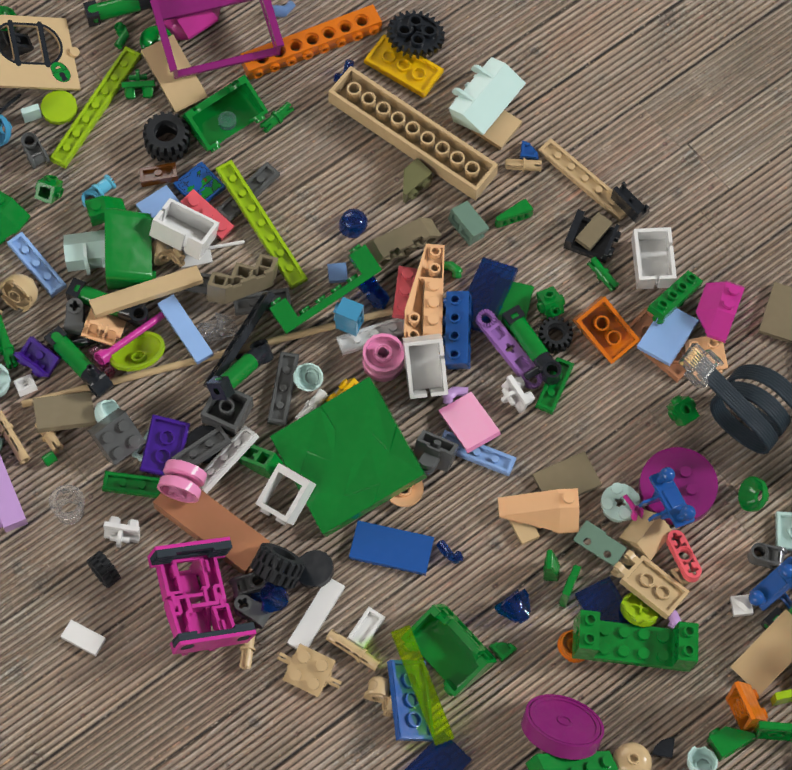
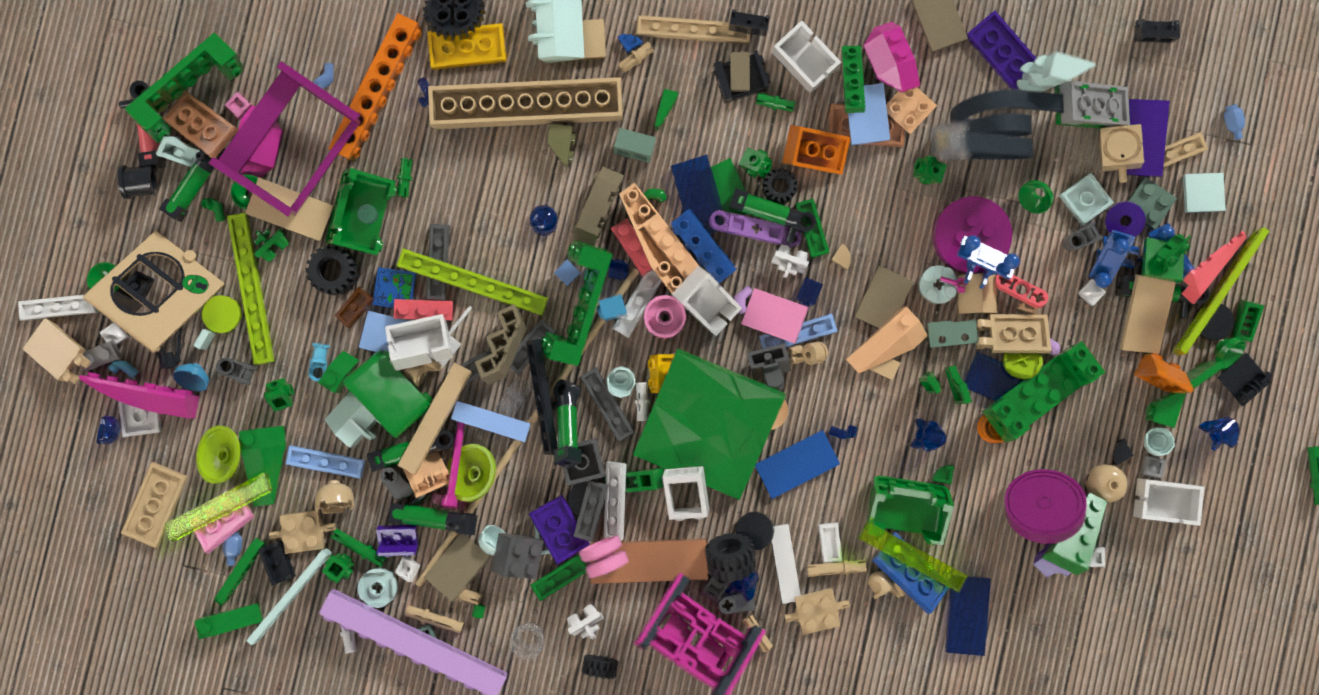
camera: 35 degrees left, 20 degrees up
none -> tan piece [787,342,828,365]
none -> clear blue brick [795,277,823,307]
none -> tan tile [831,244,851,270]

